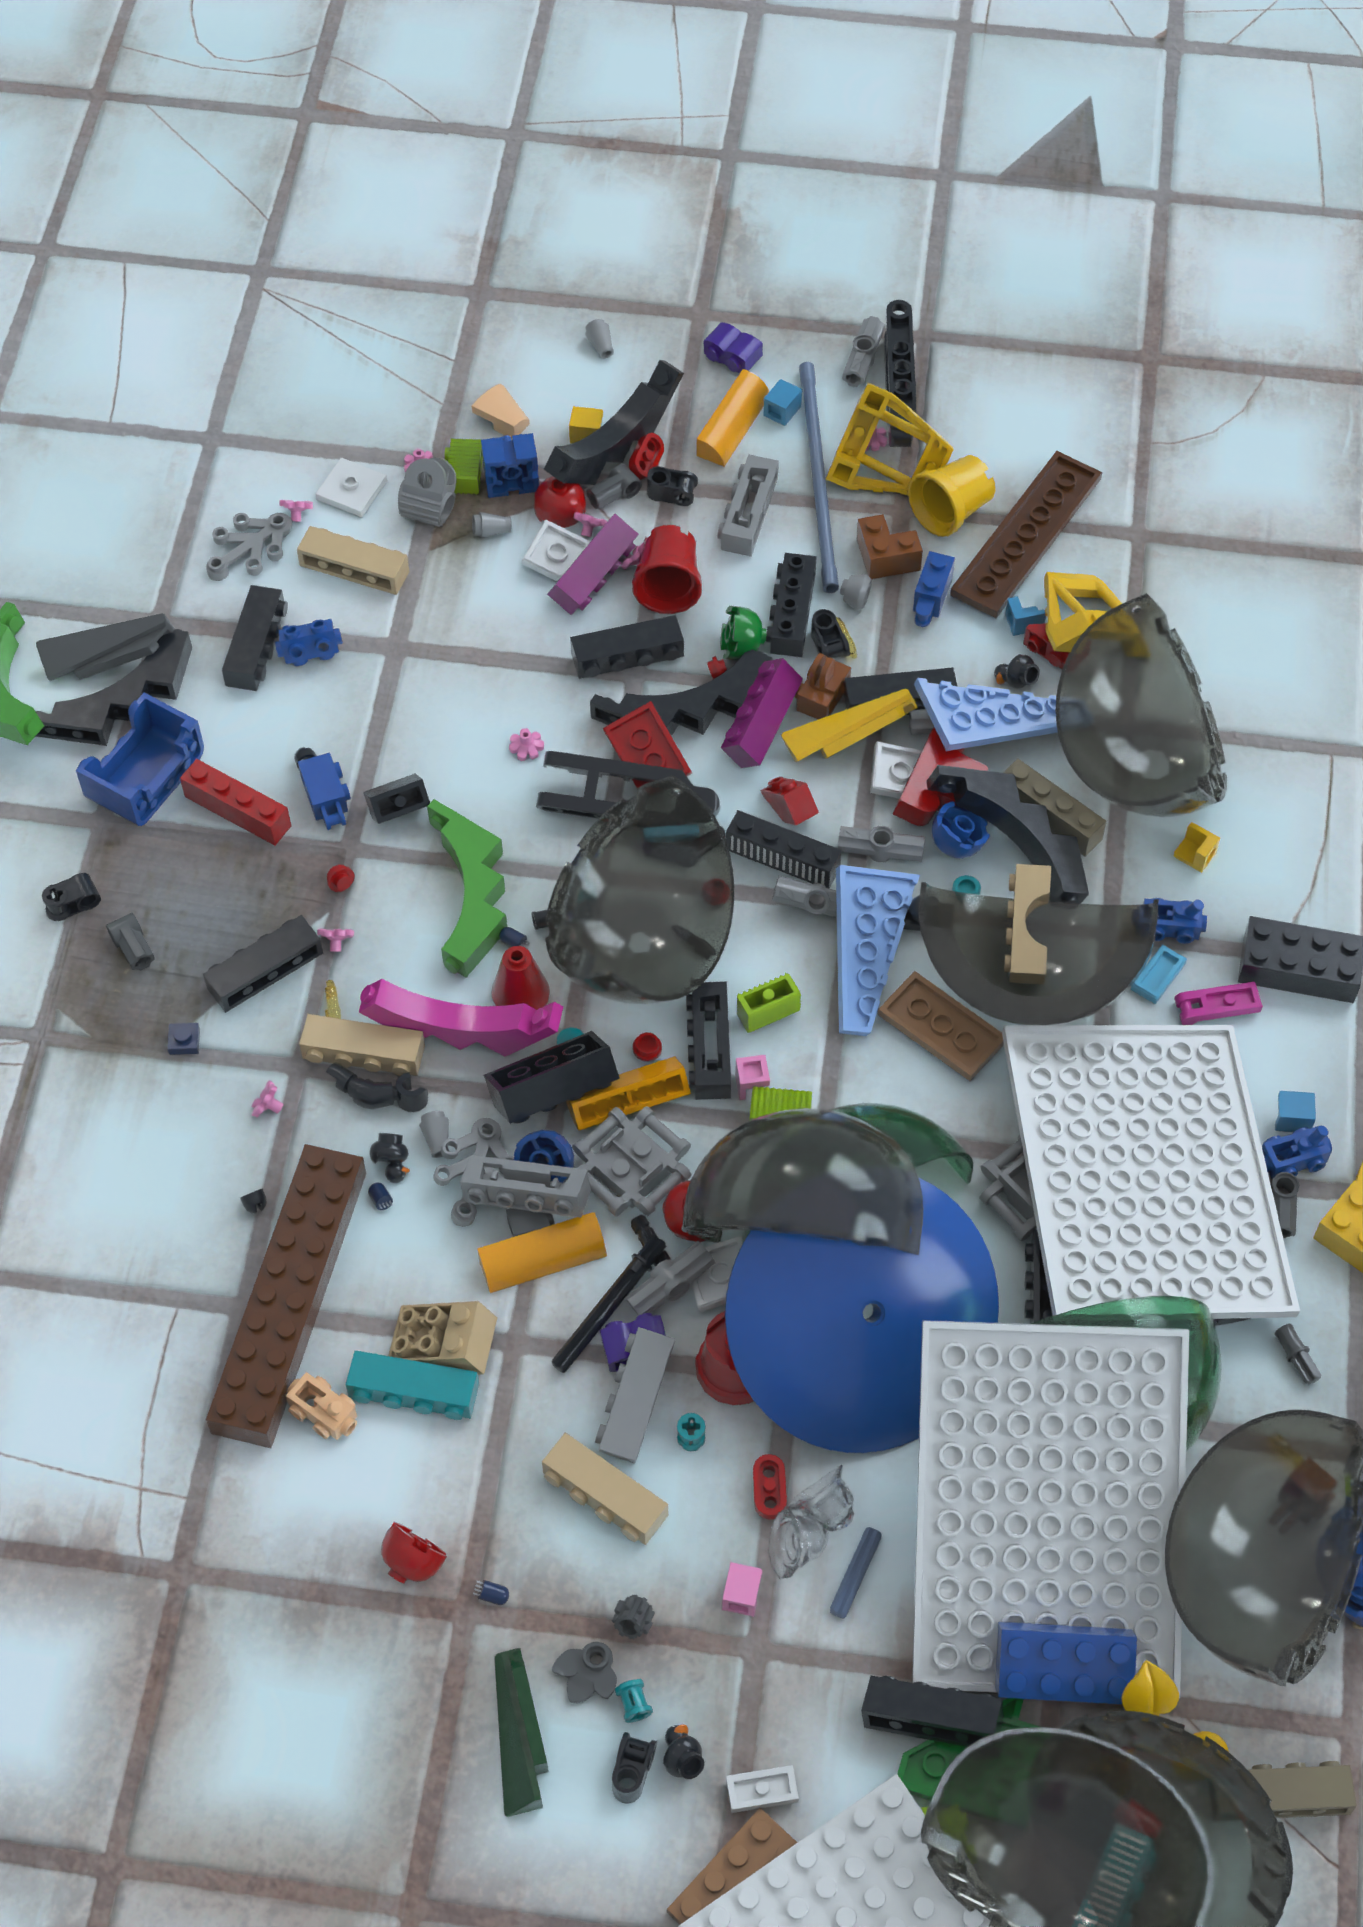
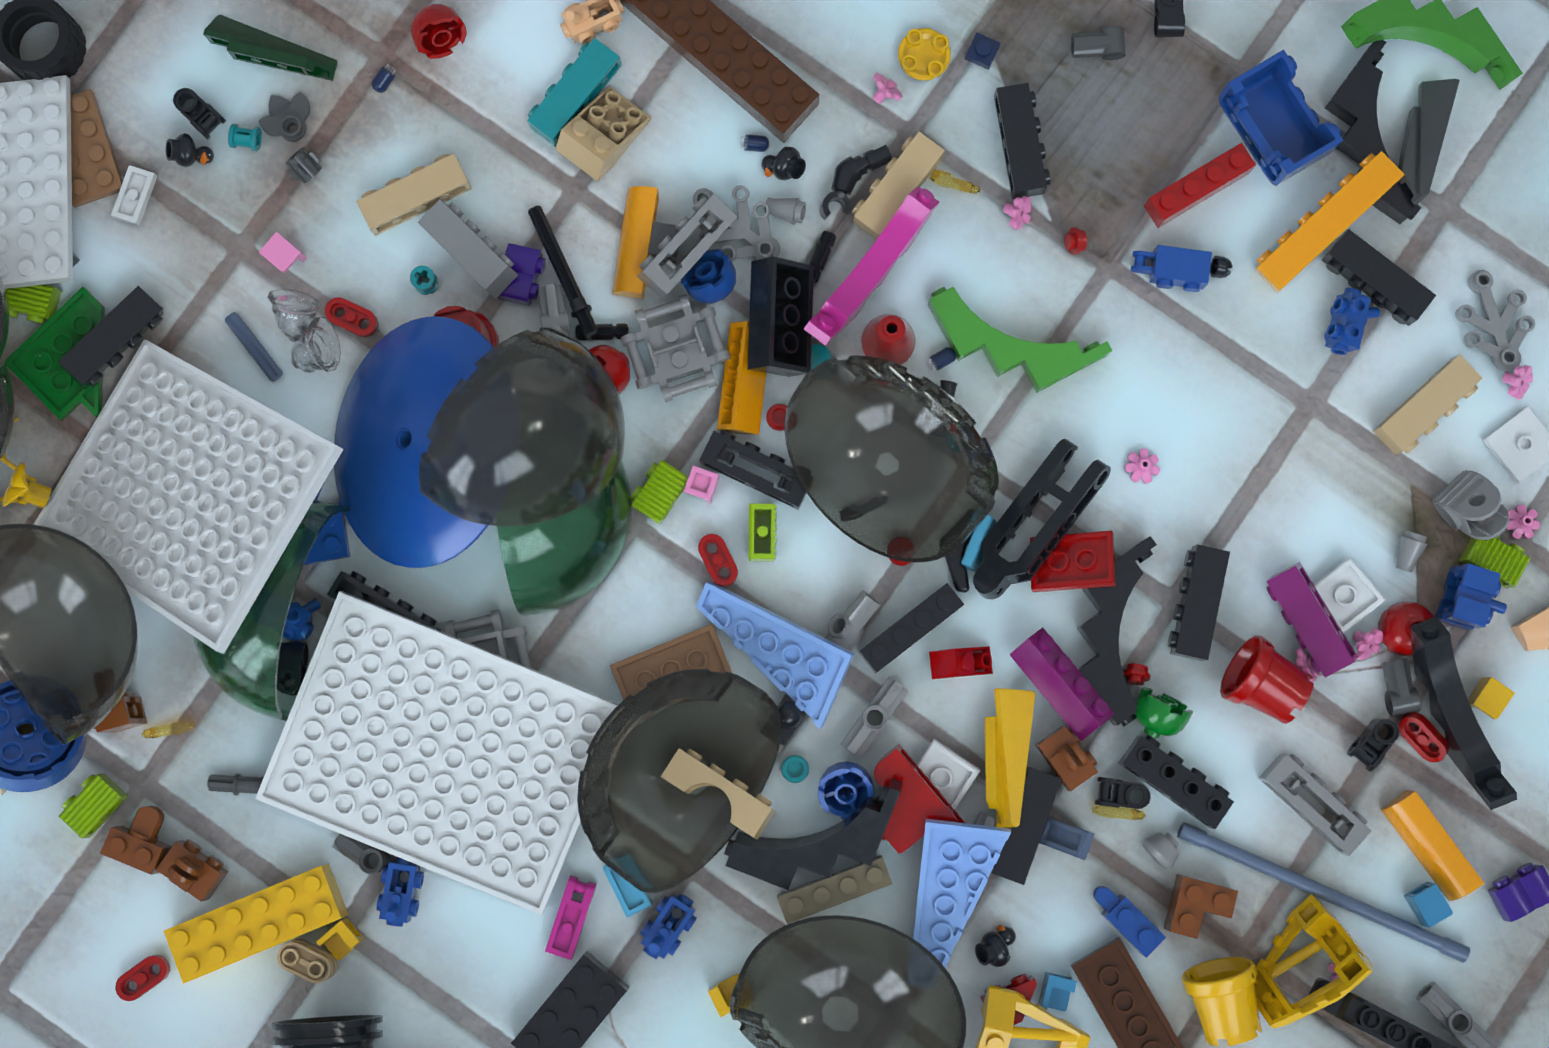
camera: 120 degrees right, 25 degrees up
black hinge [240,1188,267,1214] -> none
black brick [363,773,430,824] -> none
blue brick [995,1622,1137,1704] -> none
dark azure panel [1275,1091,1316,1132] -> none
none -> red plate [698,534,738,587]
none -> black axle [809,231,836,283]
none -> yellow dish [898,28,951,81]
none -> sand blue tile [1039,817,1095,860]
none -> light orange brick [1255,151,1405,293]

